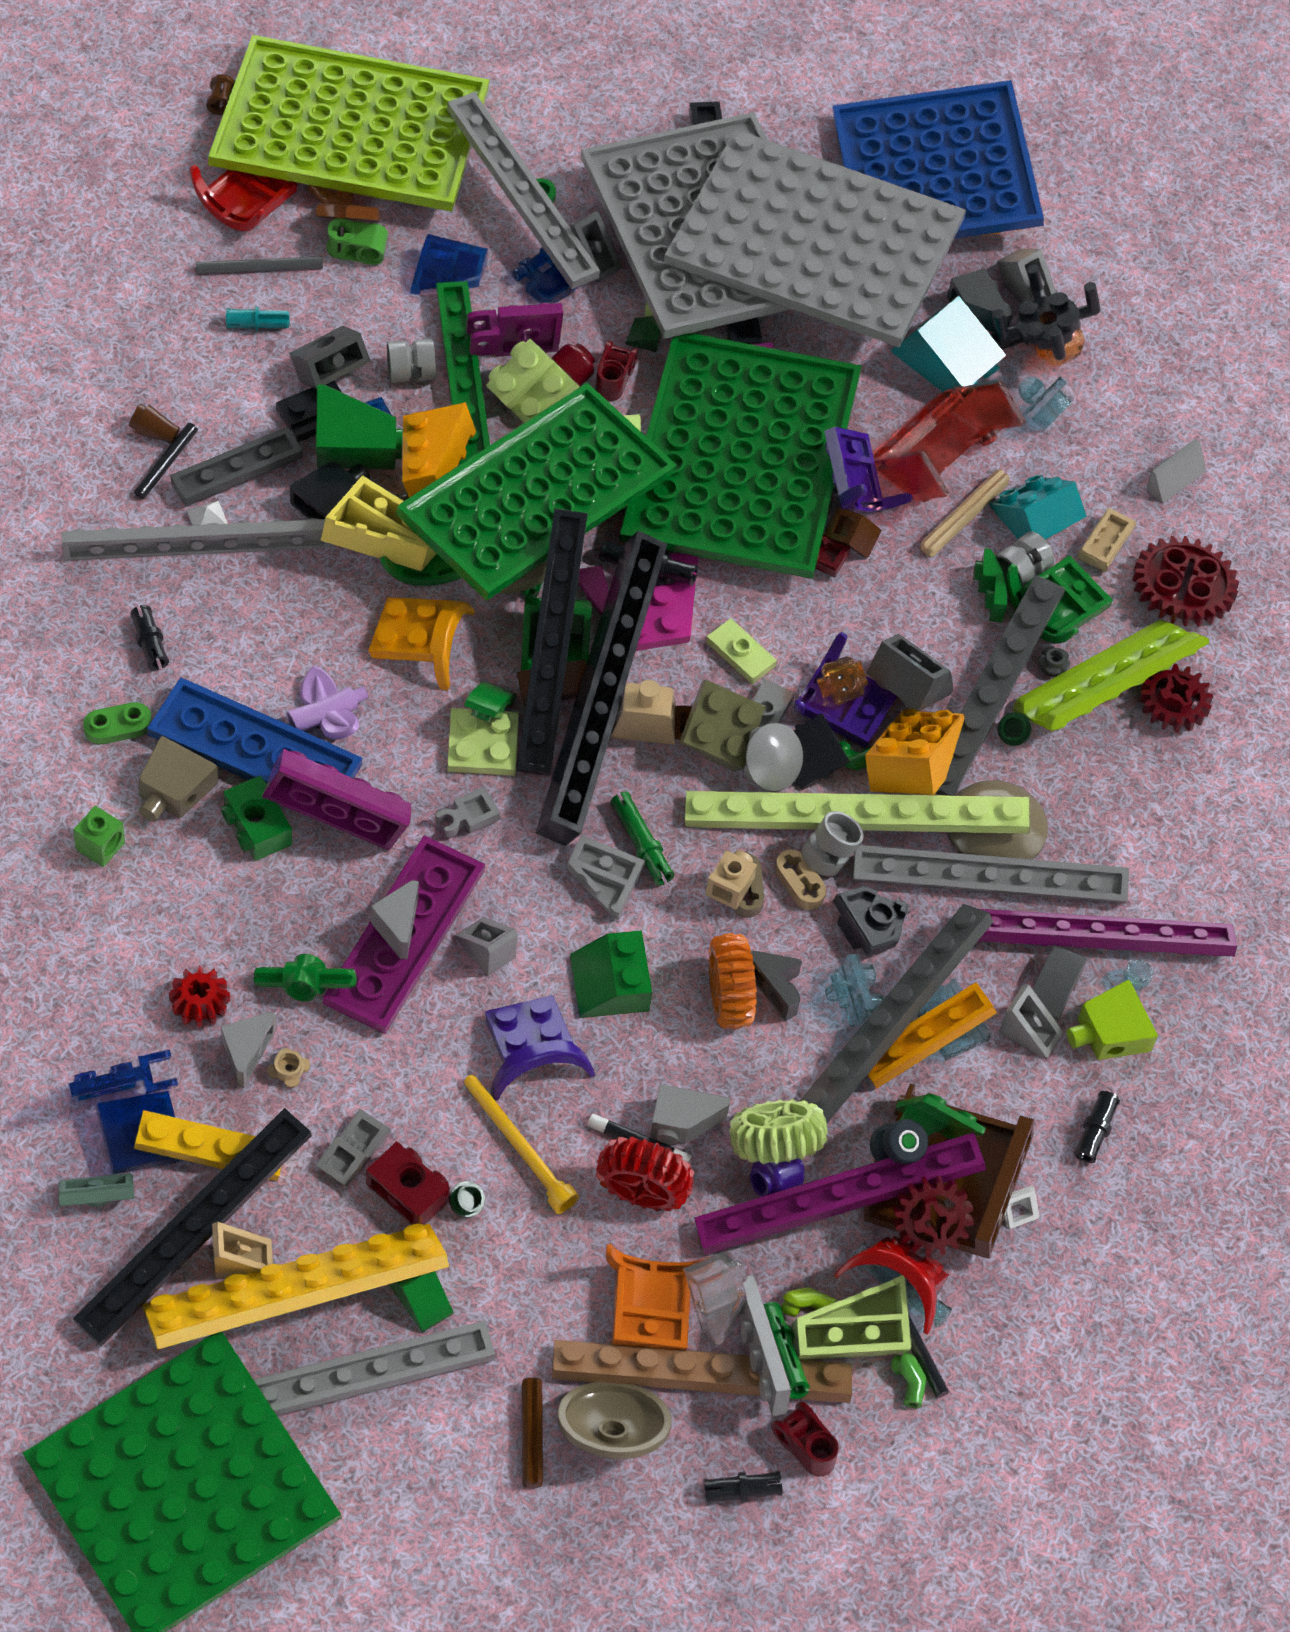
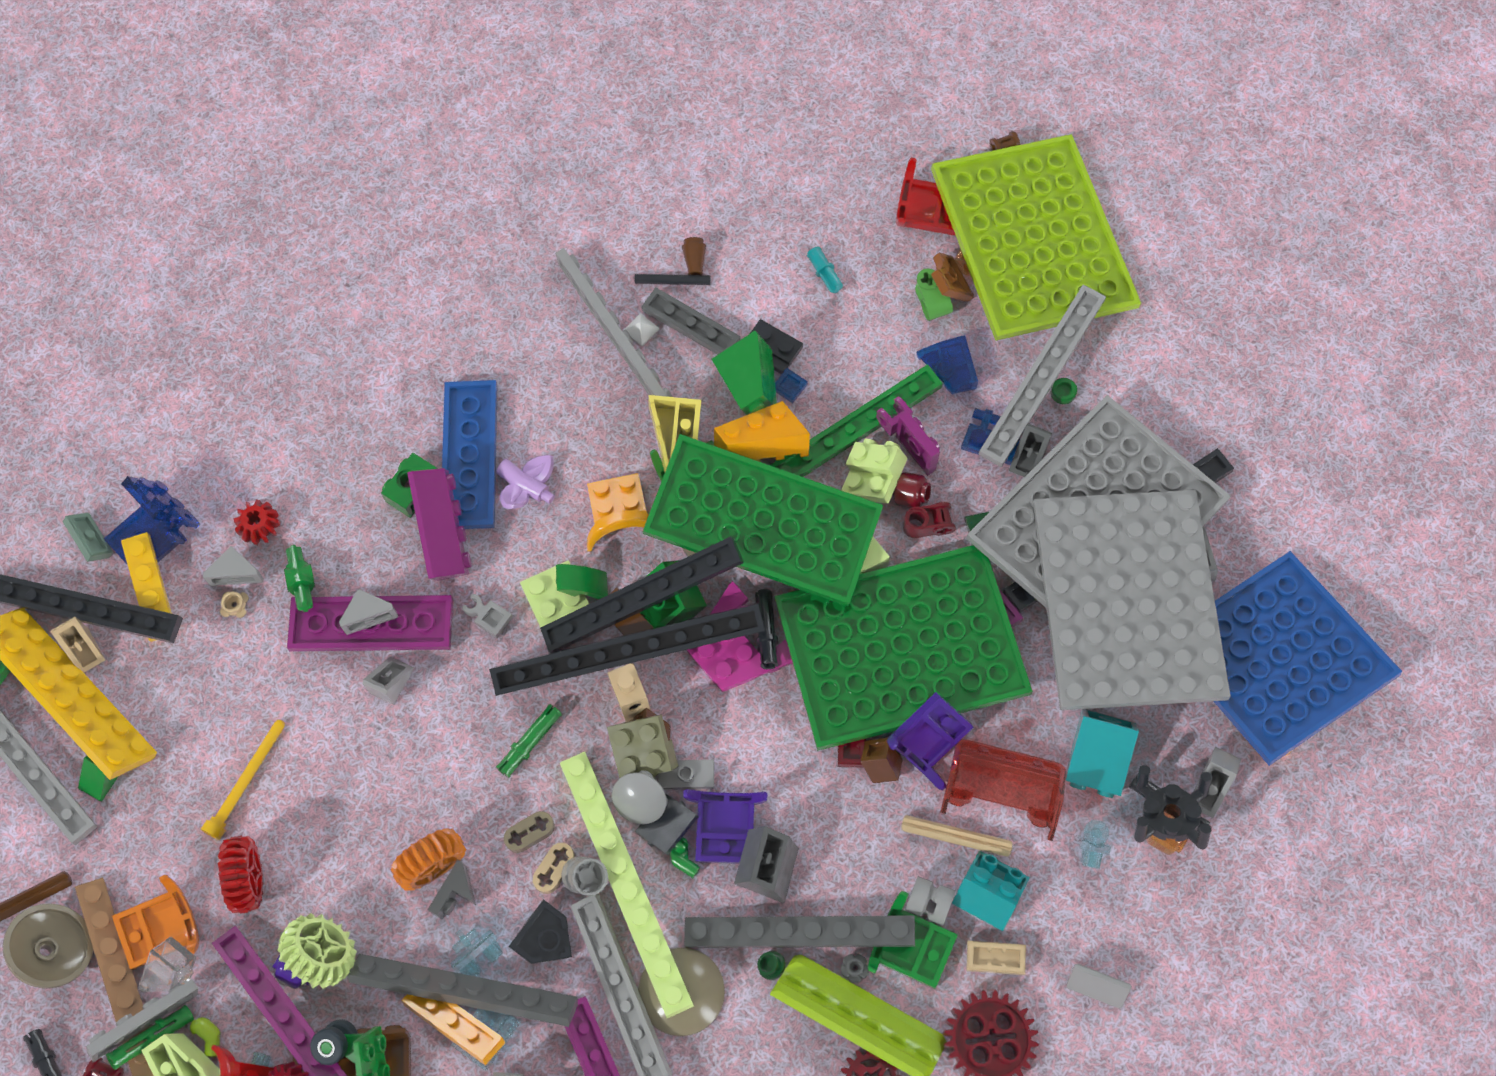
camera: 75 degrees right, 10 degrees up
bright green brick [73,805,125,867] -> none
bright green plate [83,702,152,745] -> none
black pin [130,605,169,670] -> none
dark tan torso [138,736,218,822] -> none
dark grey bar [196,256,323,275] -> none
dark grey brick [289,326,370,389] -> none
black torso [290,462,370,519] -> none
light grey slope [316,1109,391,1186] -> none
dark red brick [366,1141,450,1225] -> none
light grey wheel [387,339,436,383] -> none
plate [449,1181,485,1218] -> none
dark purple piece [485,995,595,1101] -> none
light grey wing [567,835,645,920] -> none
green slope [570,930,652,1018] -> none
bar [587,1113,692,1163] -> none
light grey slope [650,1084,731,1145] -> none
tan brick [705,850,757,910] -> none
yellowish green plate [706,618,777,685] -> none
clear orange head [816,656,869,705] -> none
light orange slope [865,708,965,795] -> none
dark grey slope [947,268,1012,332] -> none
green slope [973,548,1007,623] -> none

